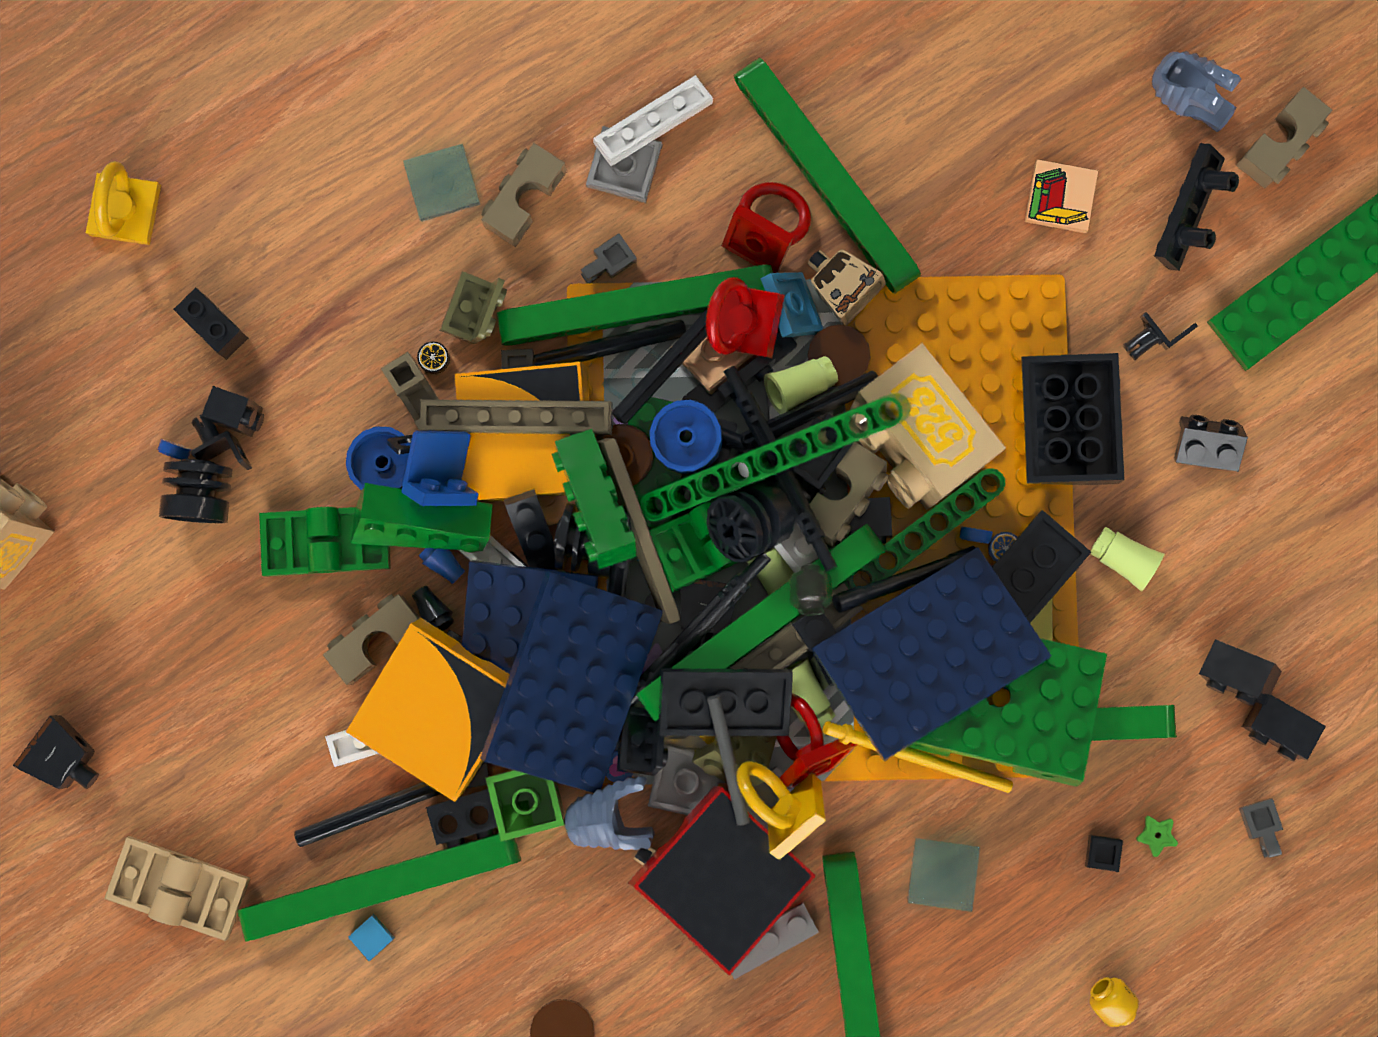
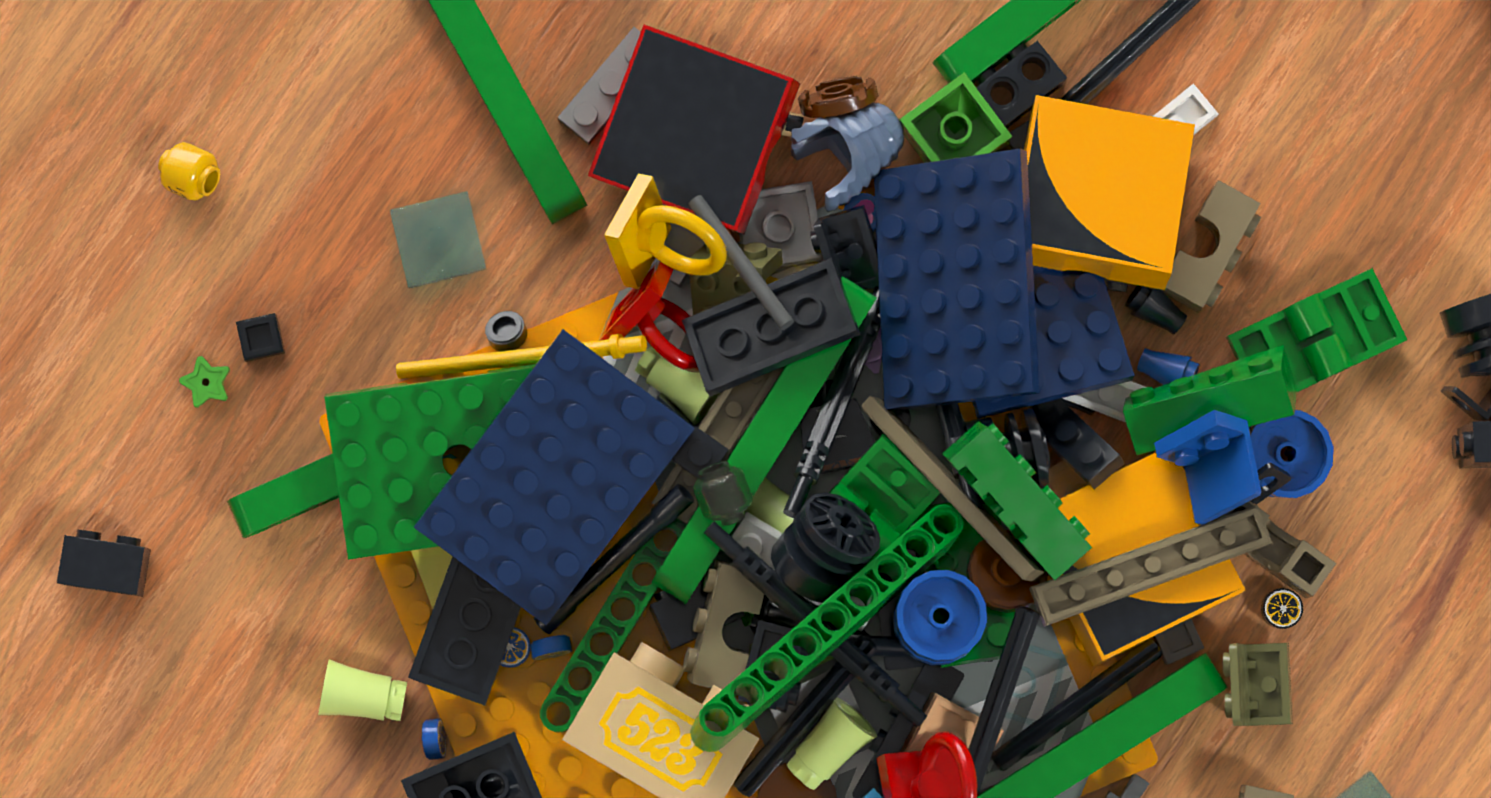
camera: 155 degrees right, 0 degrees up
black brick [1199,639,1282,706] -> none
dark grey plate [1239,798,1283,858] -> none
none -> blue tile [422,718,446,760]
none -> tile [485,311,527,352]
none -> reddish brown tile [798,76,879,118]

